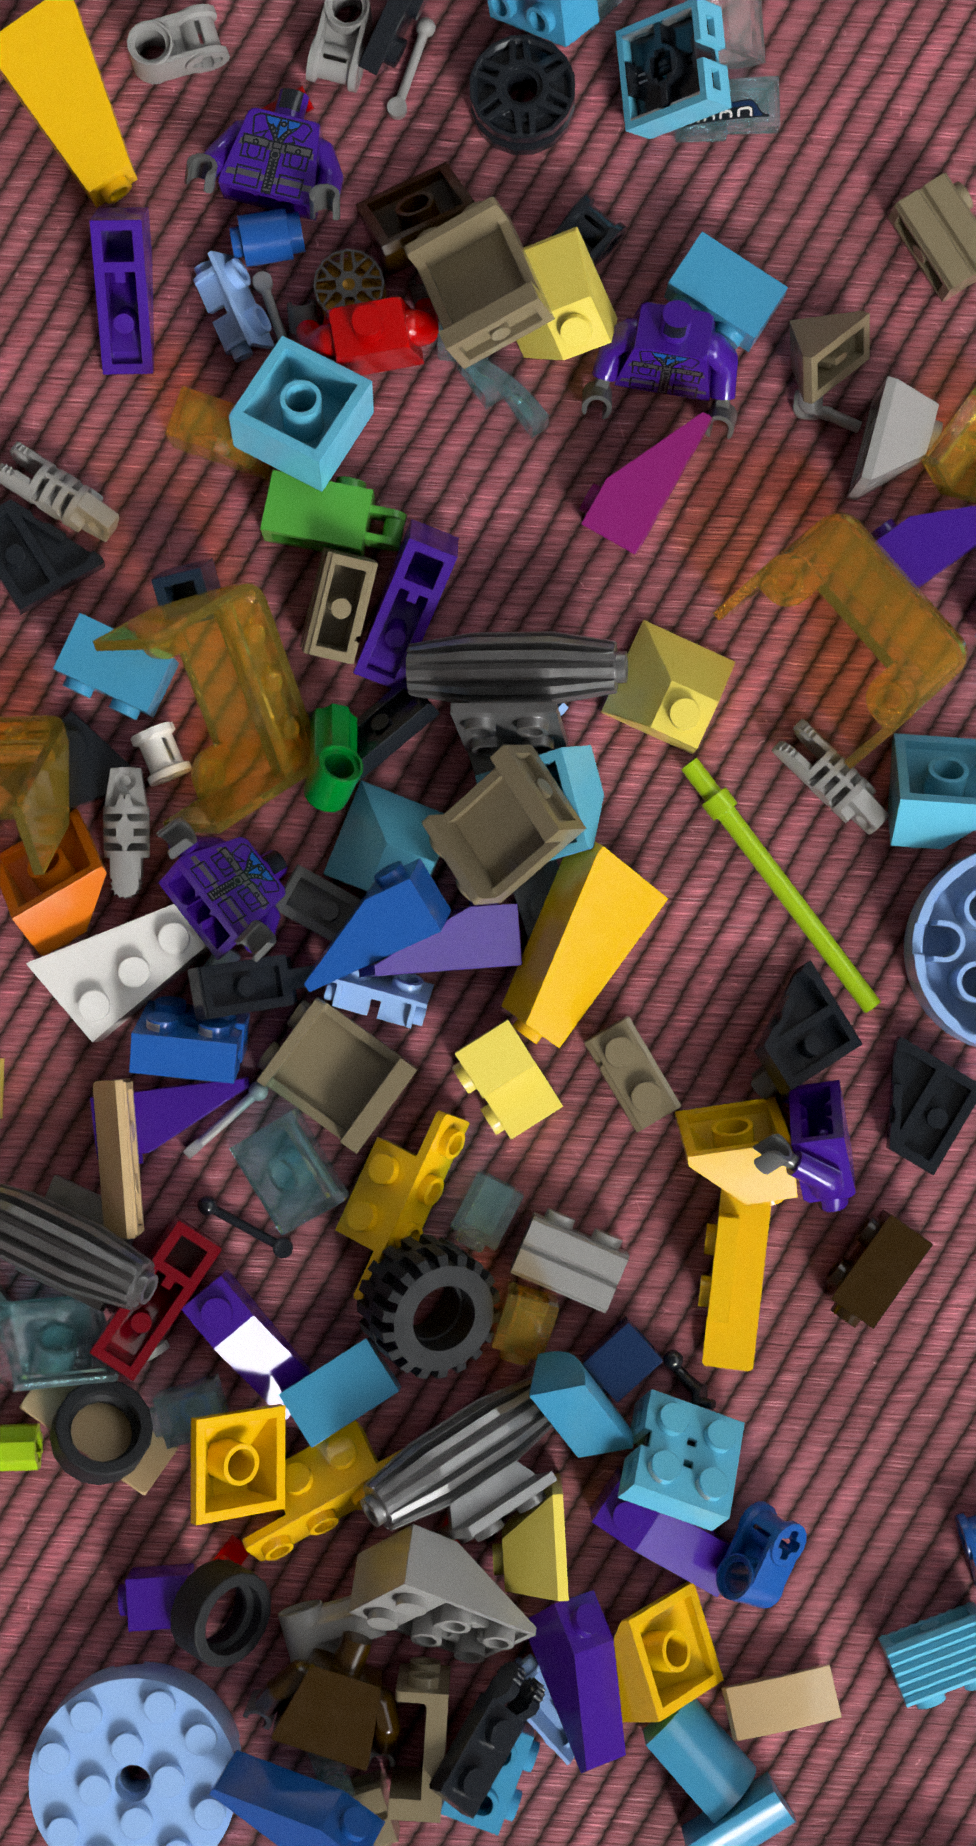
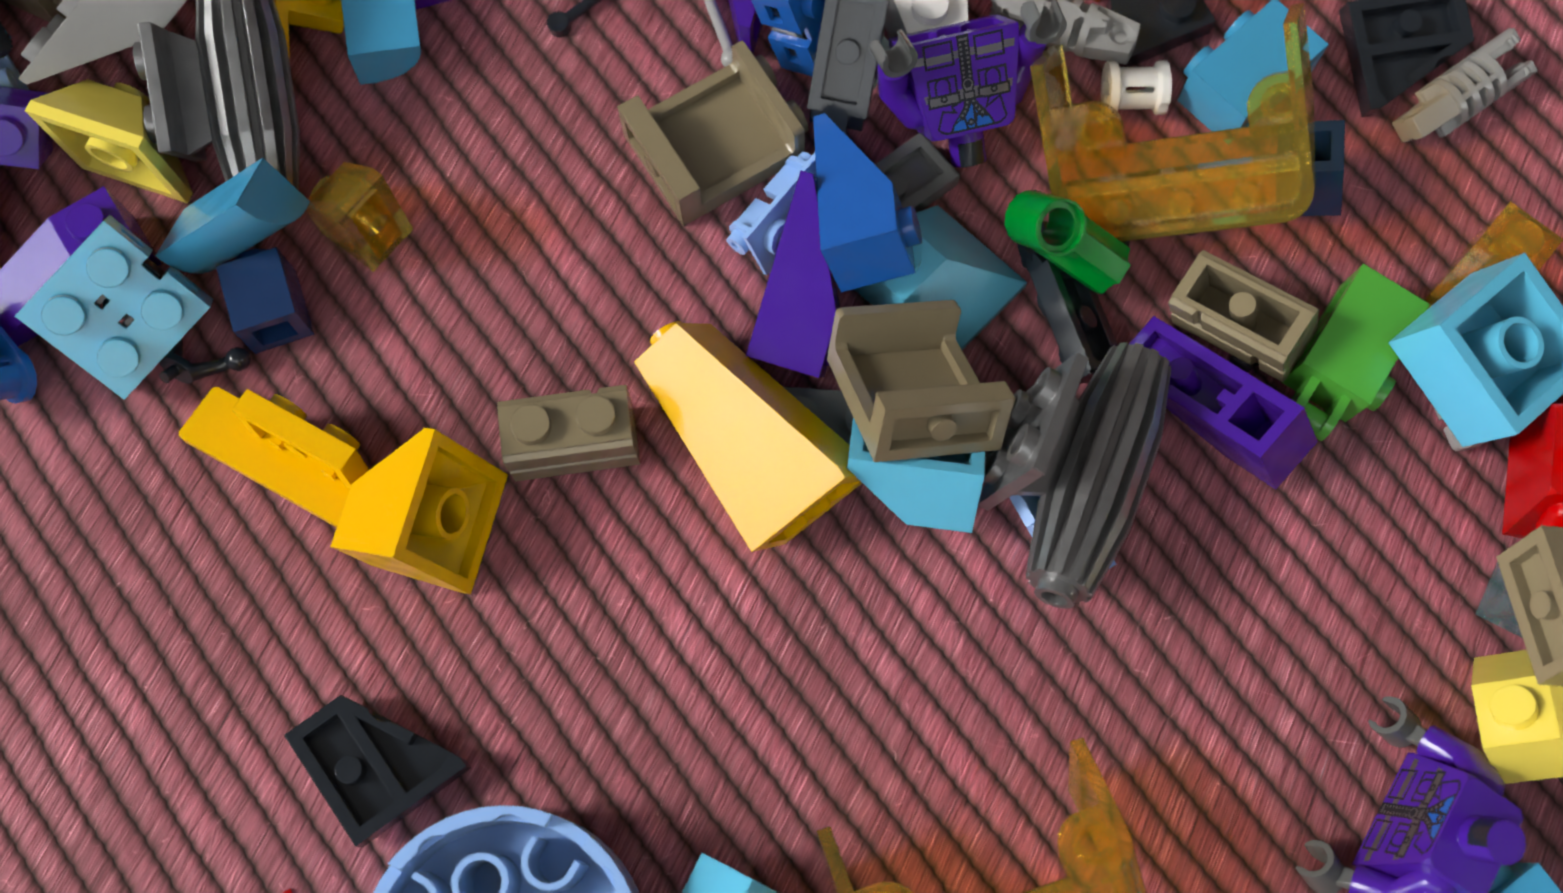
camera: 105 degrees right, 15 degrees down
clear light blue slope [229,1108,349,1236] -> none
yellow bracket [335,1110,469,1300] -> none
black tyre [357,1234,501,1379] -> none
clear light blue brick [450,1168,524,1253] -> none
light yellow brick [452,1019,563,1139] -> none
clear light blue slope [456,359,549,438] -> none
light grey brick [510,1208,629,1313] -> none
magenta slope [579,412,713,555] -> none
light yellow slope [601,620,735,755] -> none
lime bar [681,758,881,1013] -> none
dark purple torso [751,1065,856,1212] -> none
black wing [754,960,863,1096] -> none
light grey hinge [771,719,890,834] -> none
dark brown brick [824,1210,933,1329] -> none

